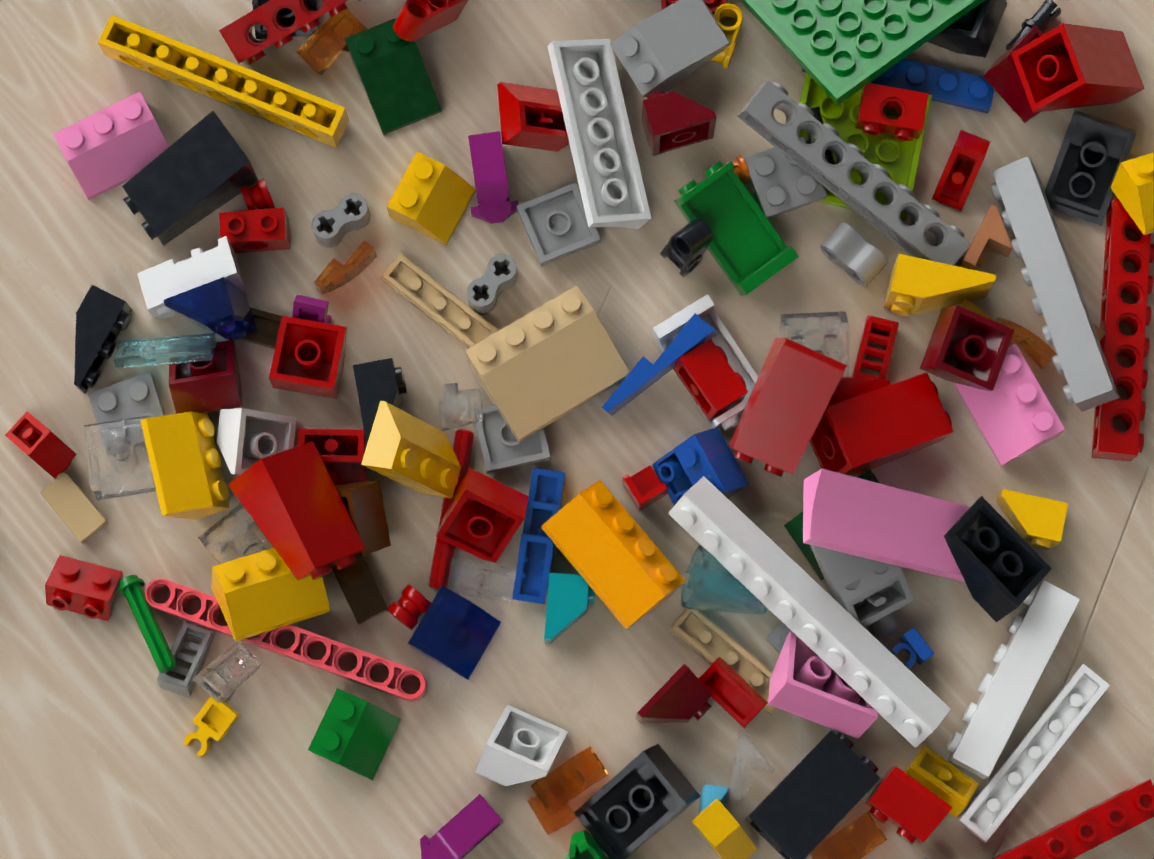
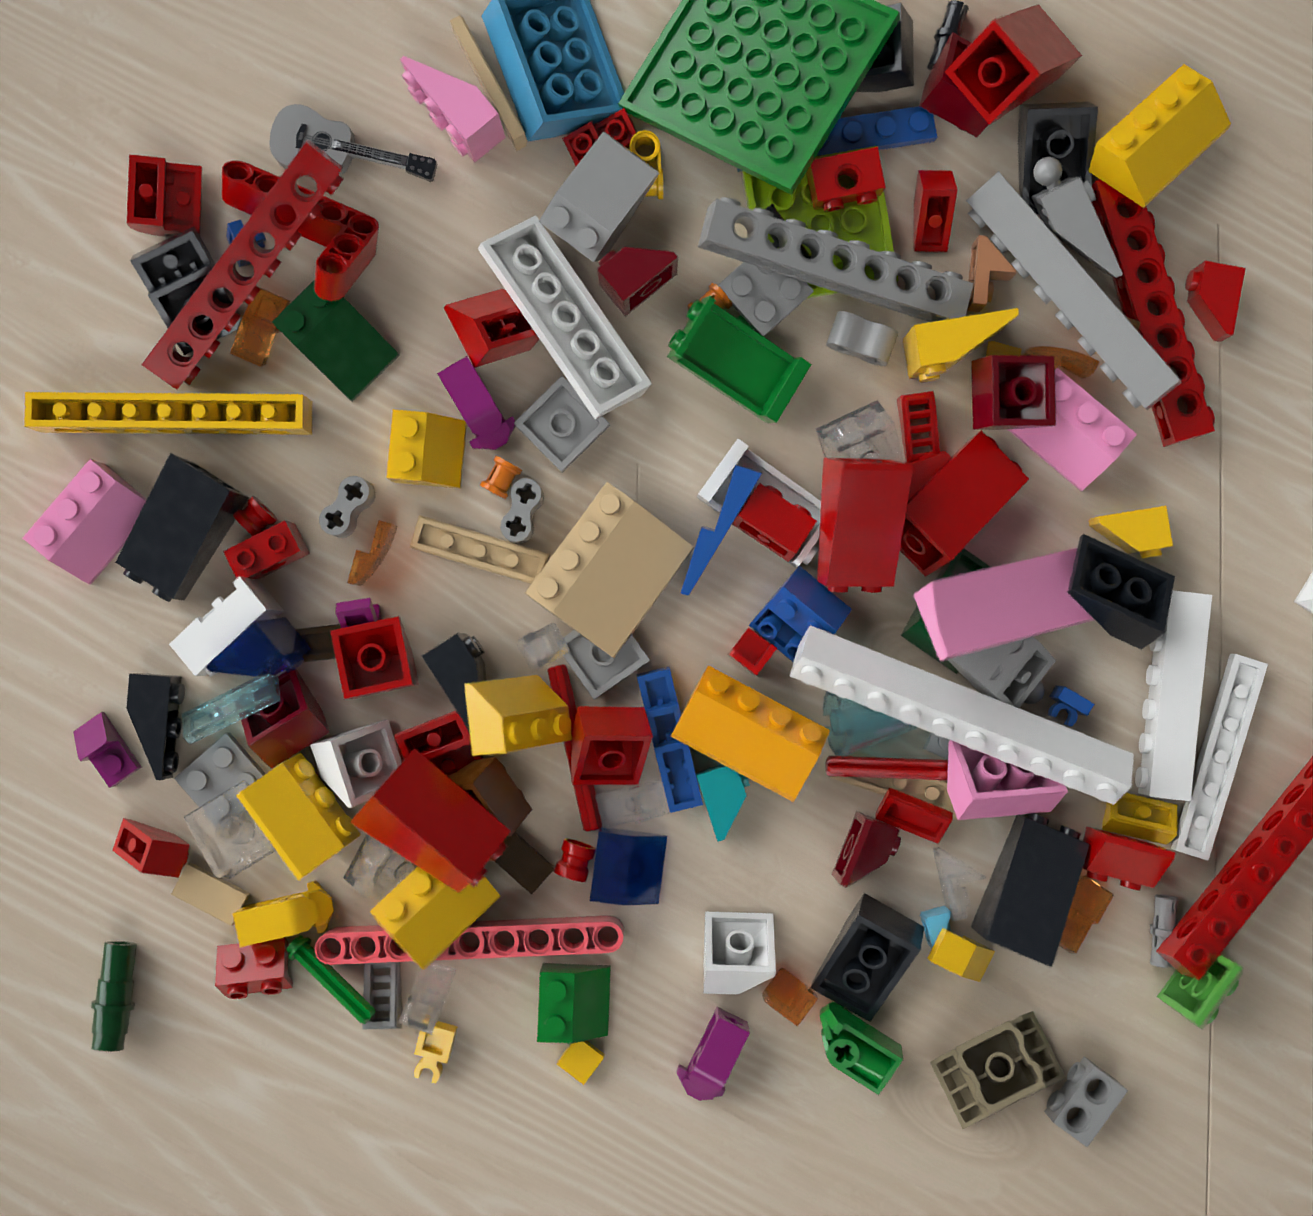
camera: 25 degrees left, 10 degrees up
clear orange slope [531,746,609,814] -> none
black piece [660,218,713,277] -> none
none -> magenta slope [73,712,142,788]
none -> yellow piece [232,880,334,947]
none -> orange bush [480,456,522,500]
none -> yellow tile [557,1040,605,1085]
none -> red axle [825,756,948,780]
none -> light grey slope [1031,157,1123,278]

